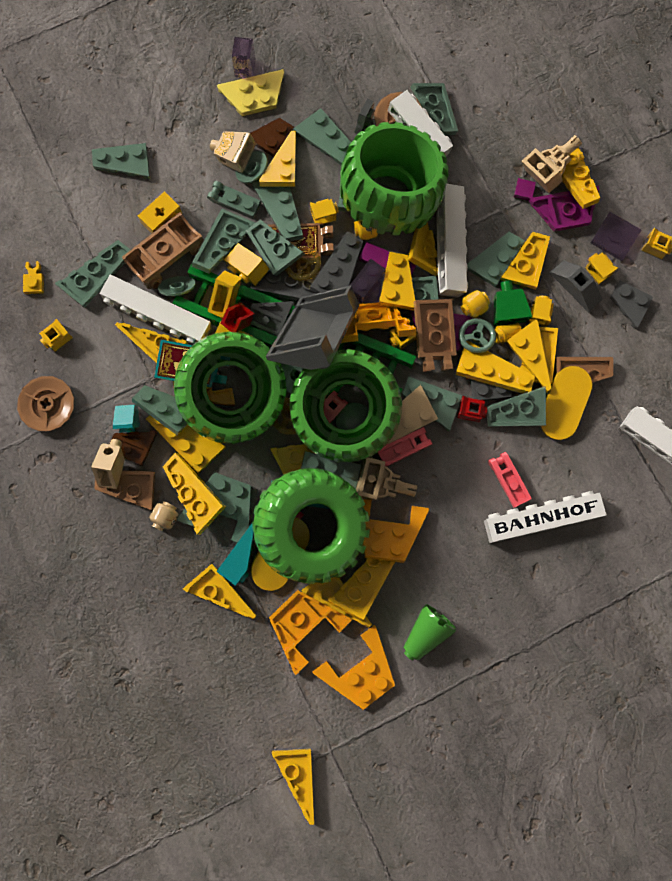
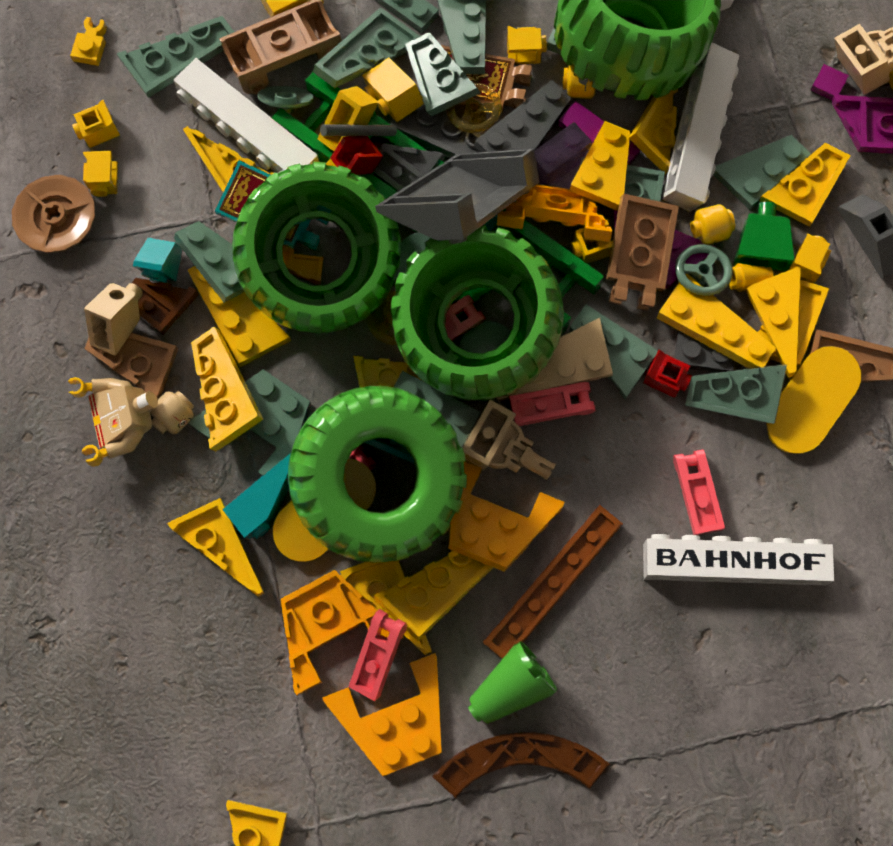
camera: 20 degrees right, 5 degrees down
none -> tan torso [68,377,158,467]
none -> yellow window [83,151,118,197]
none -> dark grey bar [320,124,397,136]
none -> coral plate [348,609,407,701]
none -> reddish brown tile [432,732,610,798]
none -> dark orange tile [483,505,623,659]

